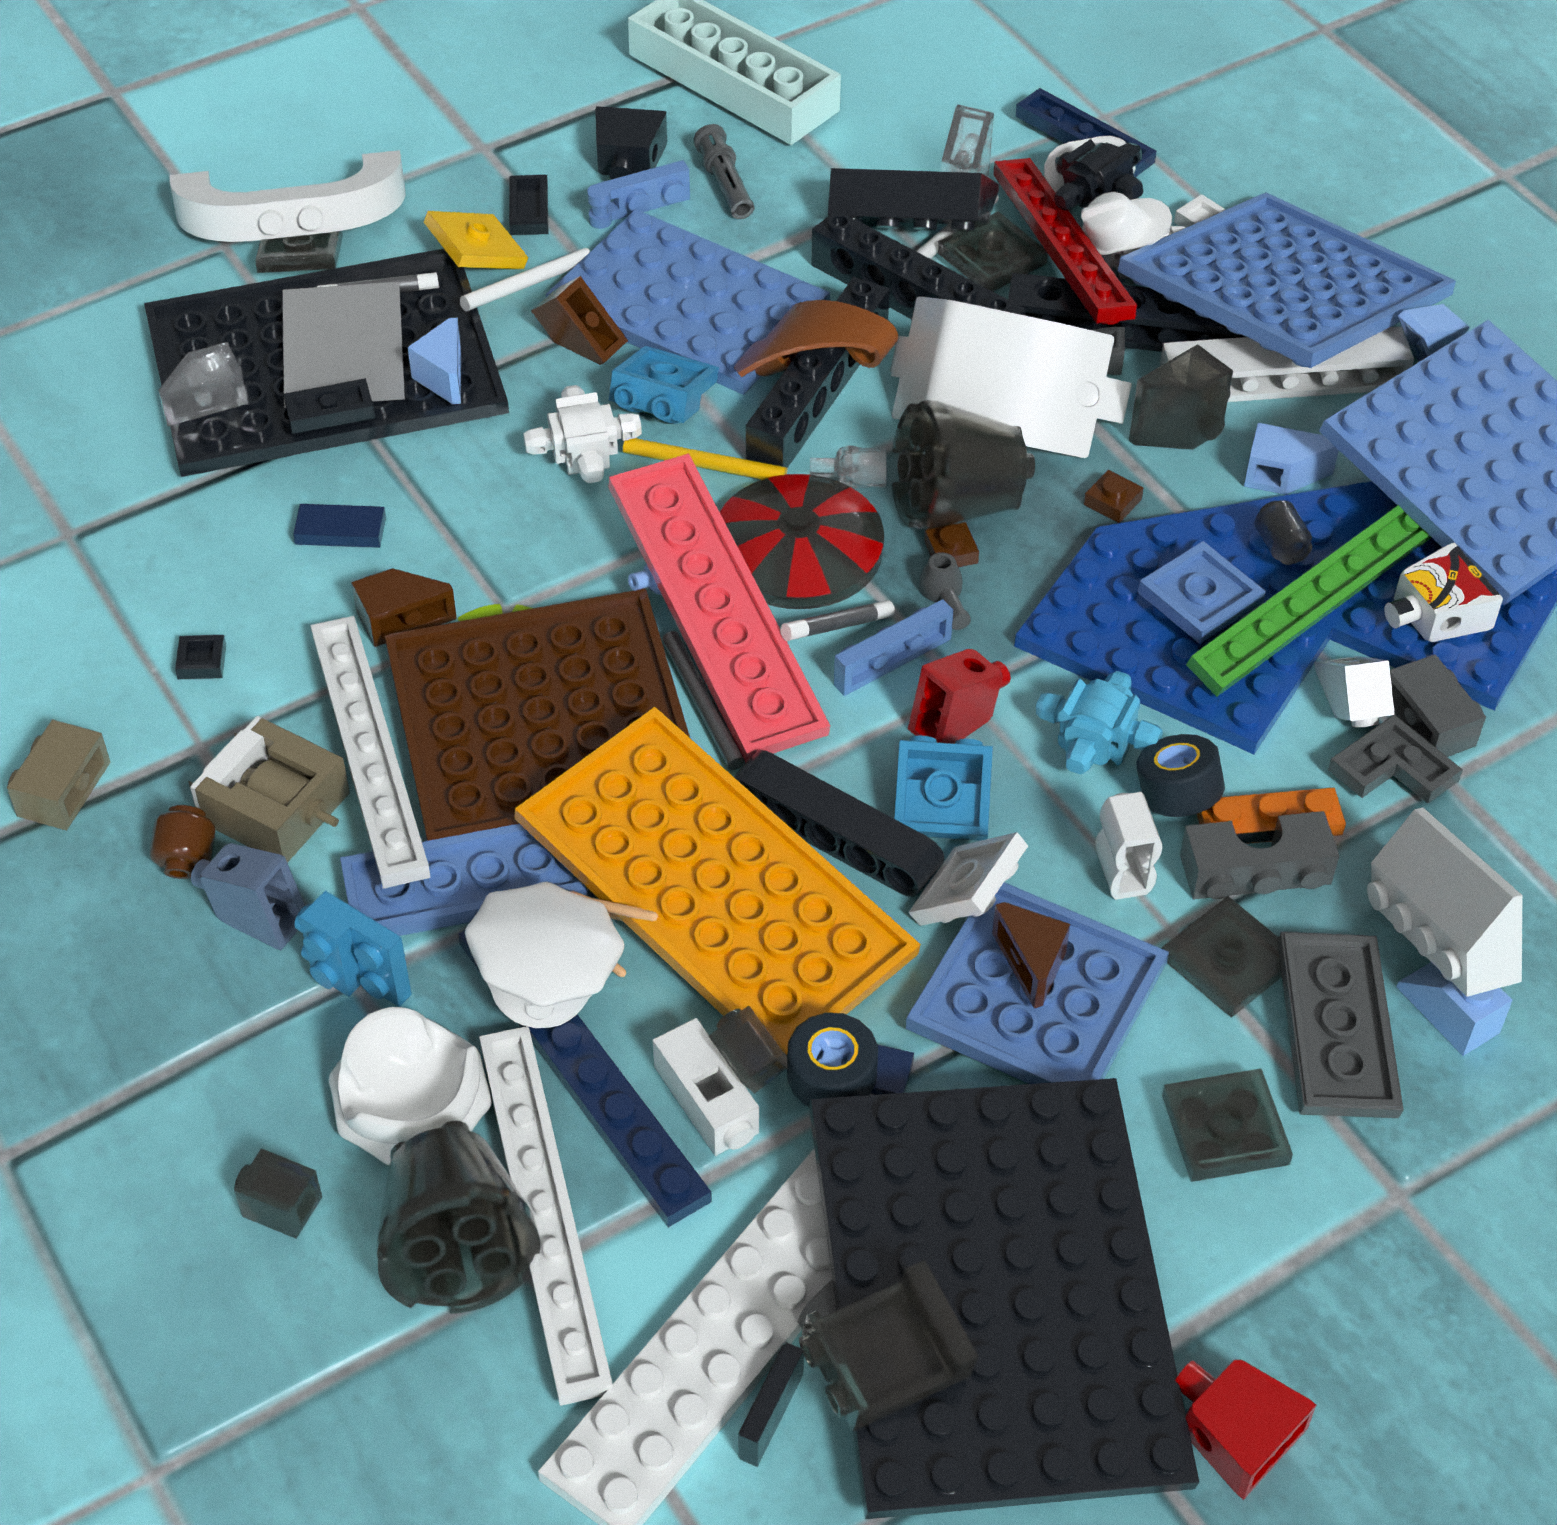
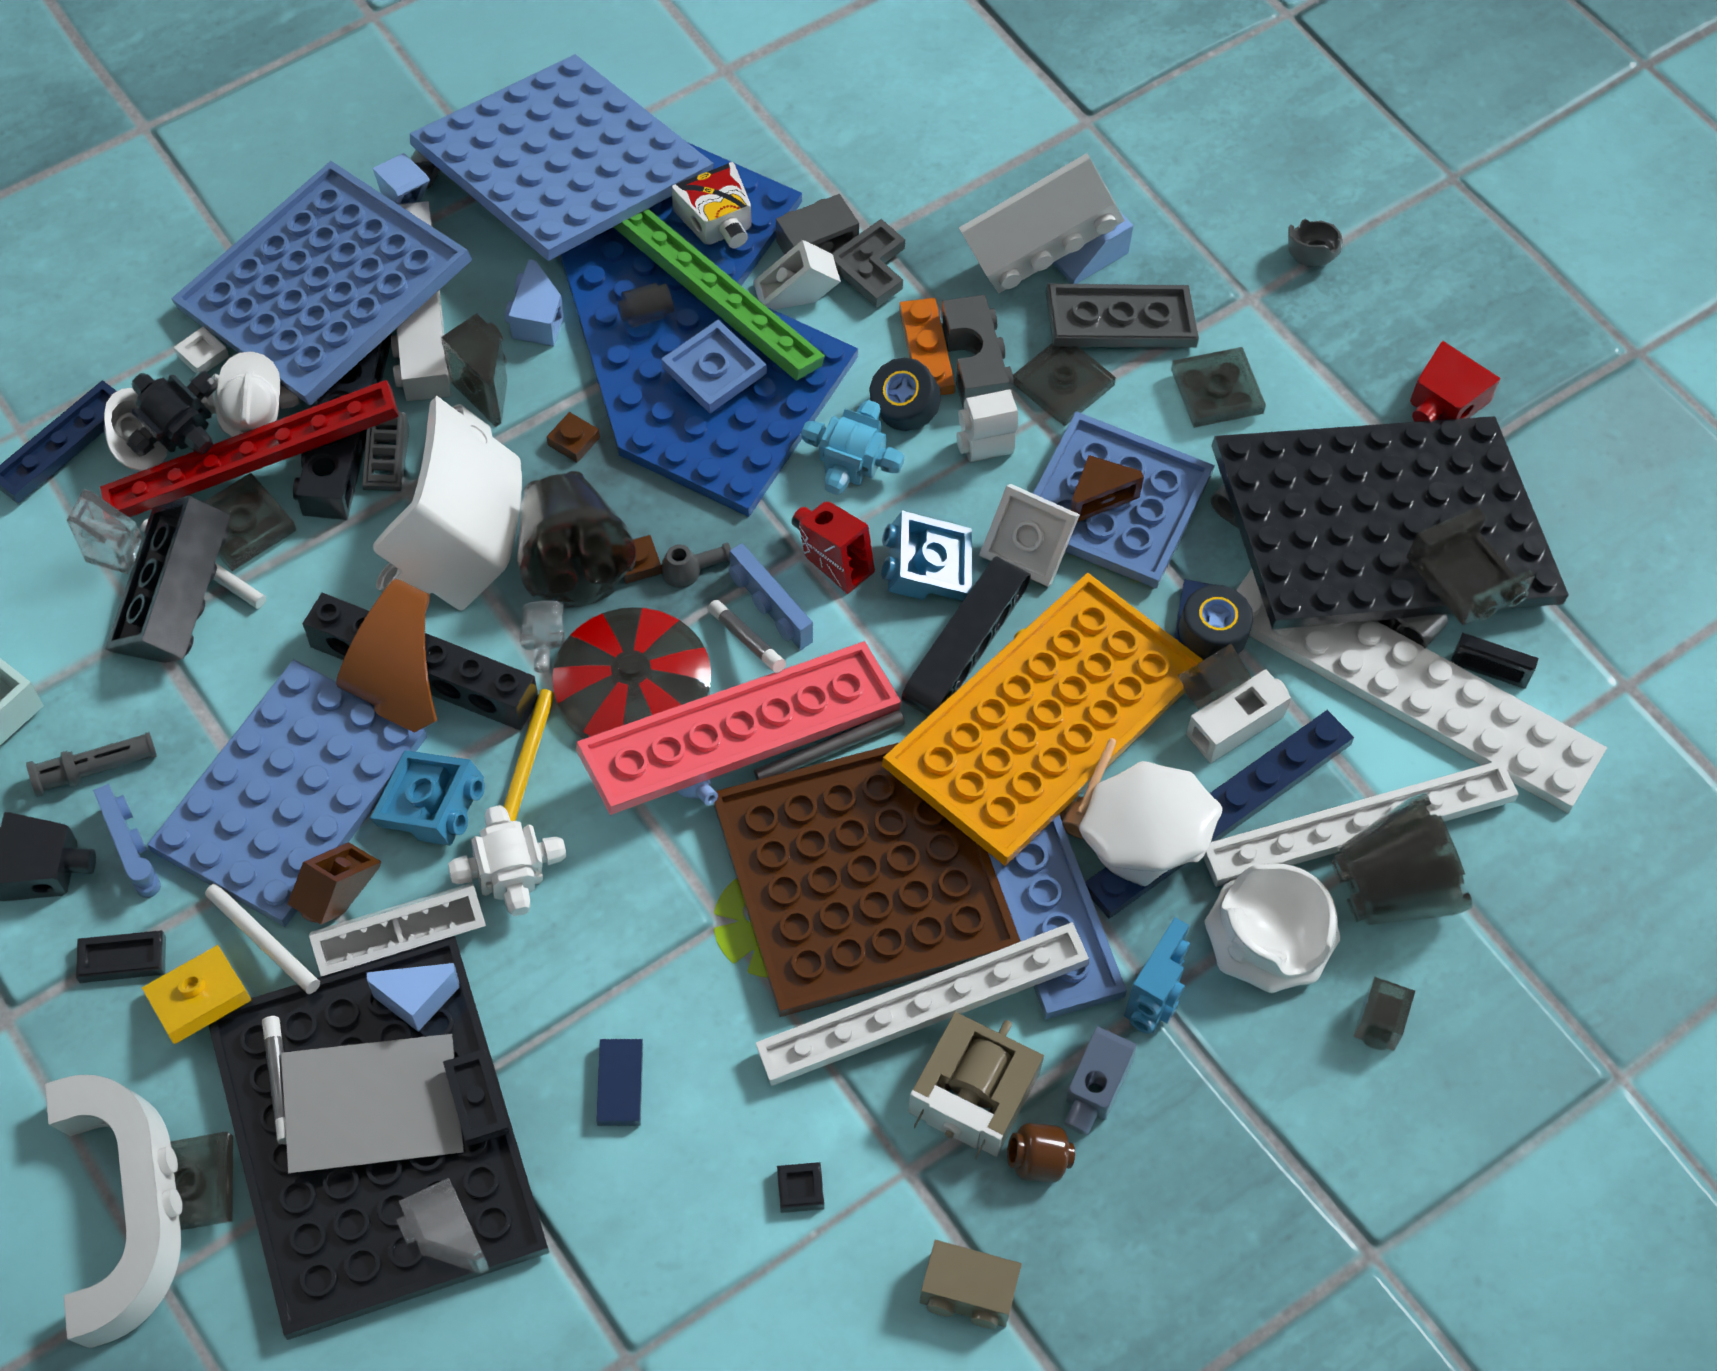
camera: 95 degrees left, 10 degrees up
reddish brown slope [351,568,457,647] -> none
black brick [811,209,1026,319] -> none
none -> white brick [309,883,486,977]
none -> dark grey hair [1288,219,1343,267]

